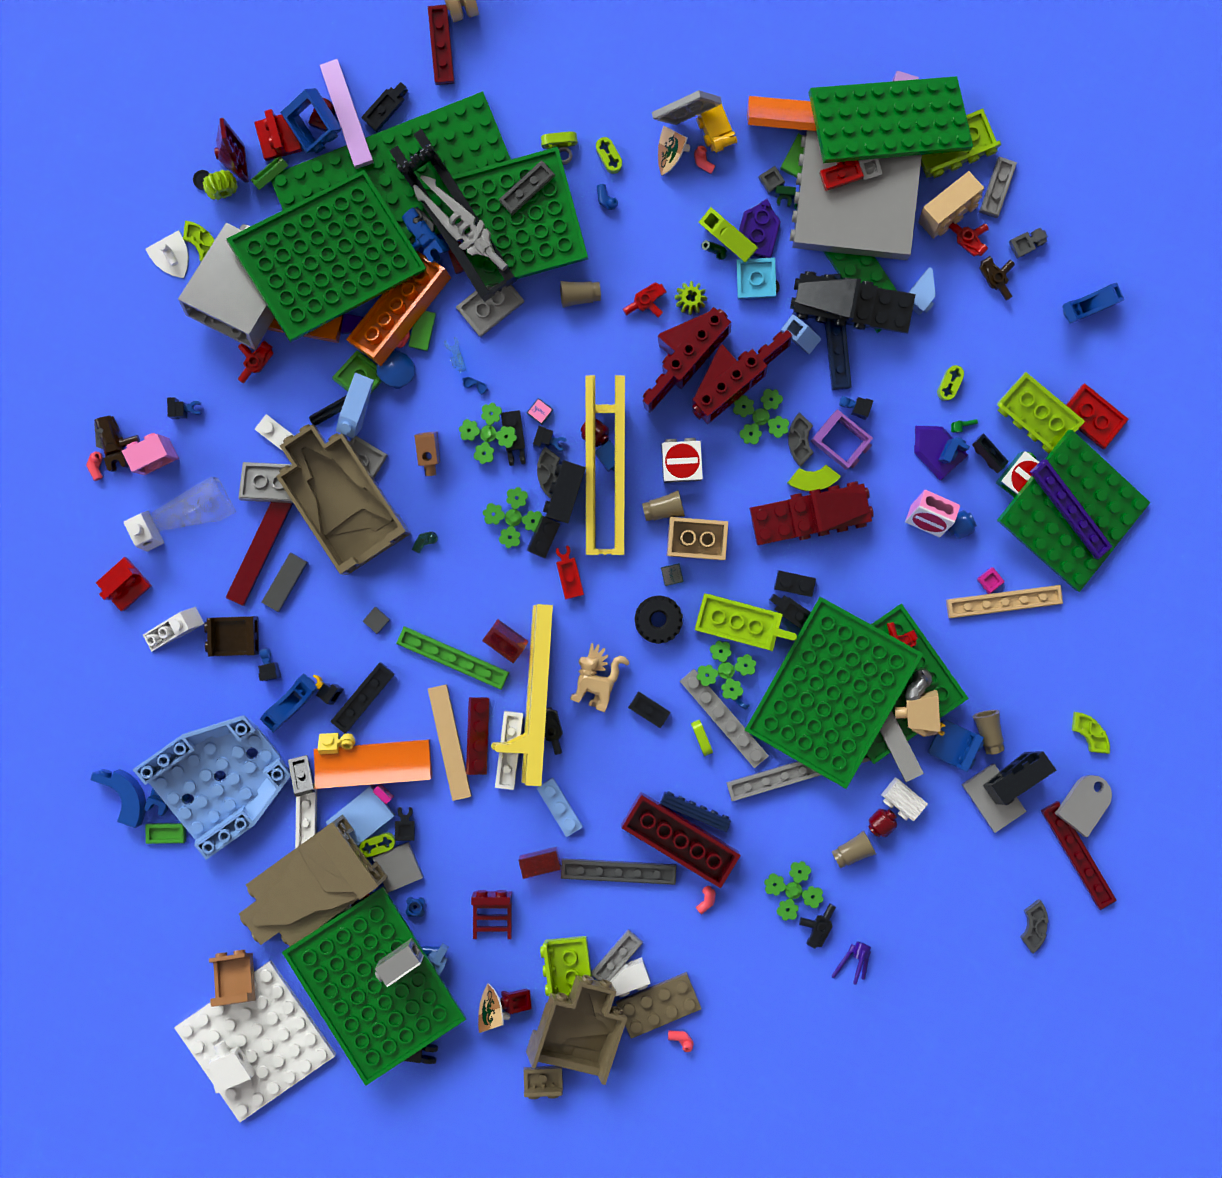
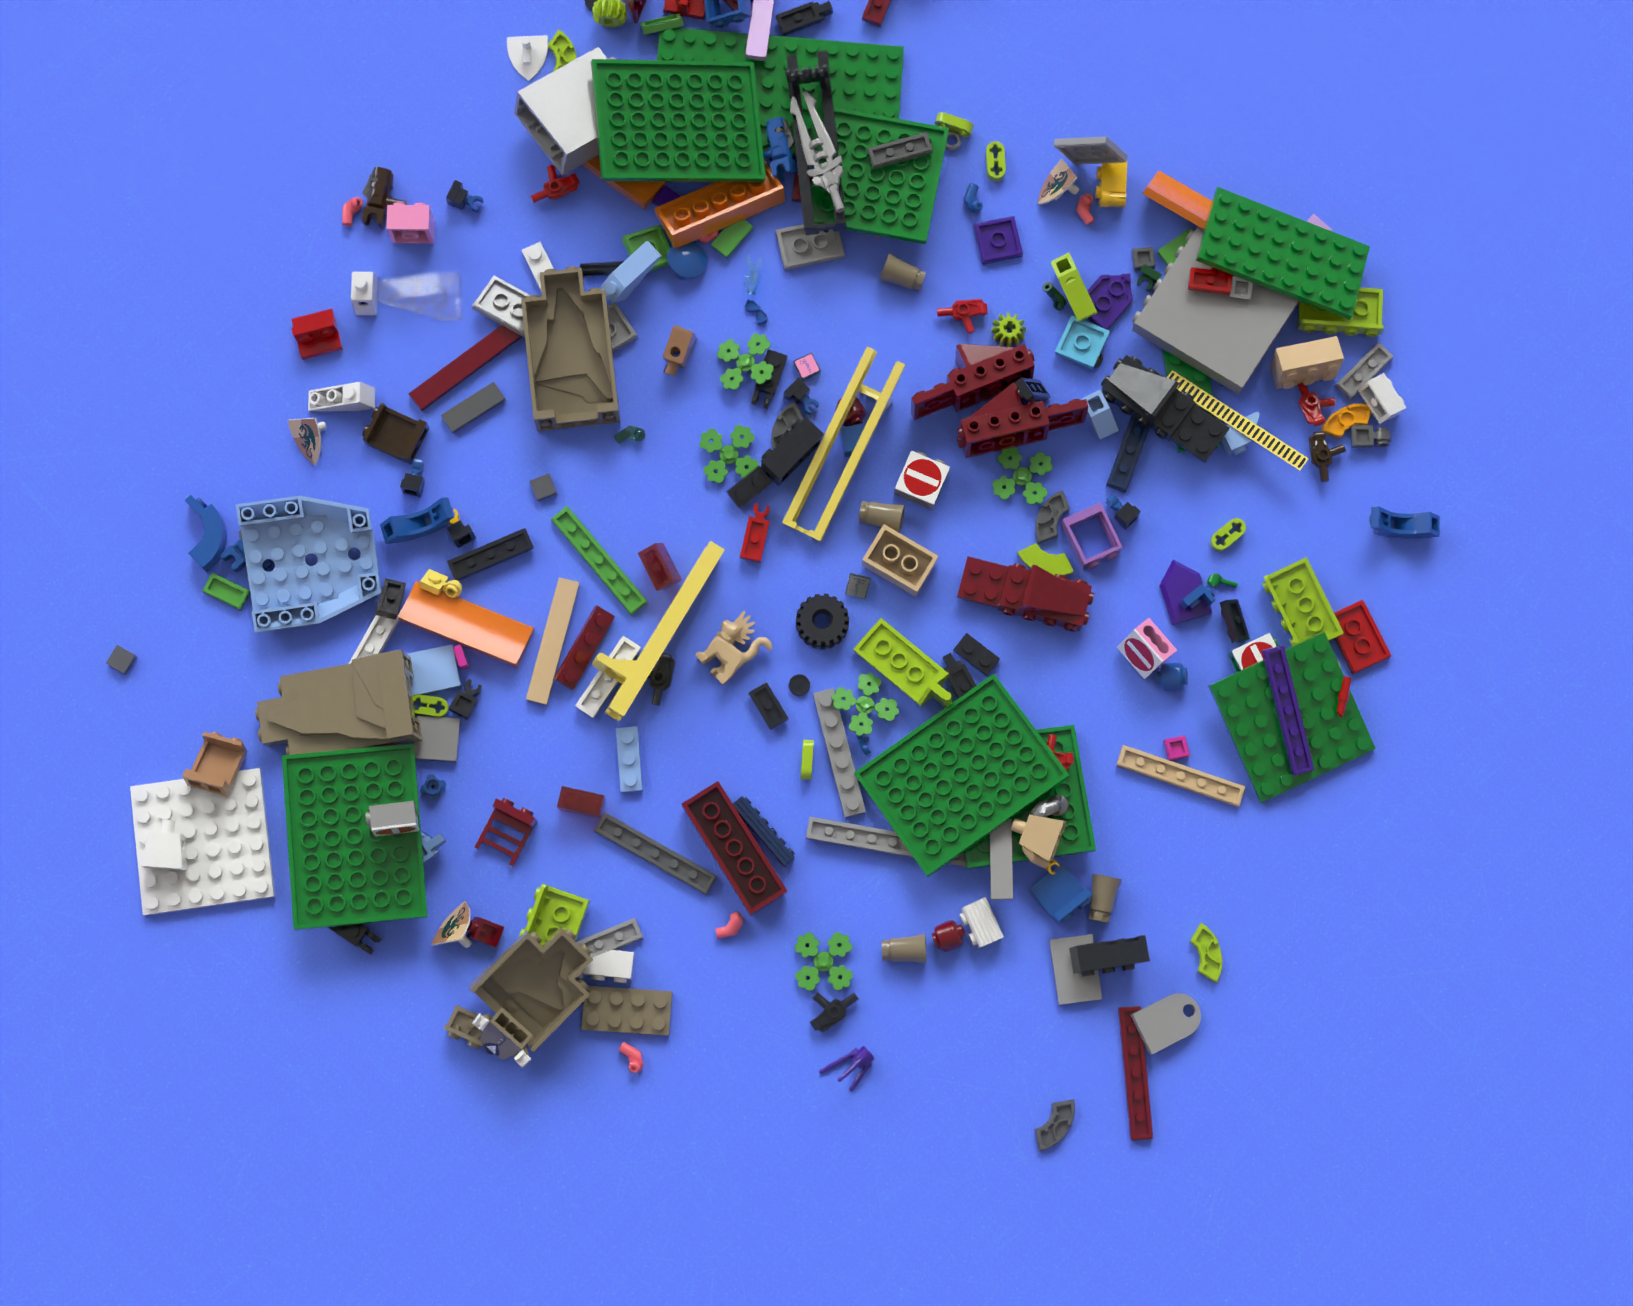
camera: 20 degrees right, 10 degrees down
none -> dark grey tile [106,645,137,675]
none -> shield [287,418,326,466]
none -> torso [472,1007,533,1068]
none -> black piece [789,674,810,696]
none -> dark purple tile [973,216,1023,265]
none -> black plate [1015,378,1051,402]
none -> light yellow sticker [1167,370,1309,471]
none -> light orange tile [1320,404,1372,439]
none -> red piece [1336,676,1352,718]
none -> white brick [1358,373,1406,424]

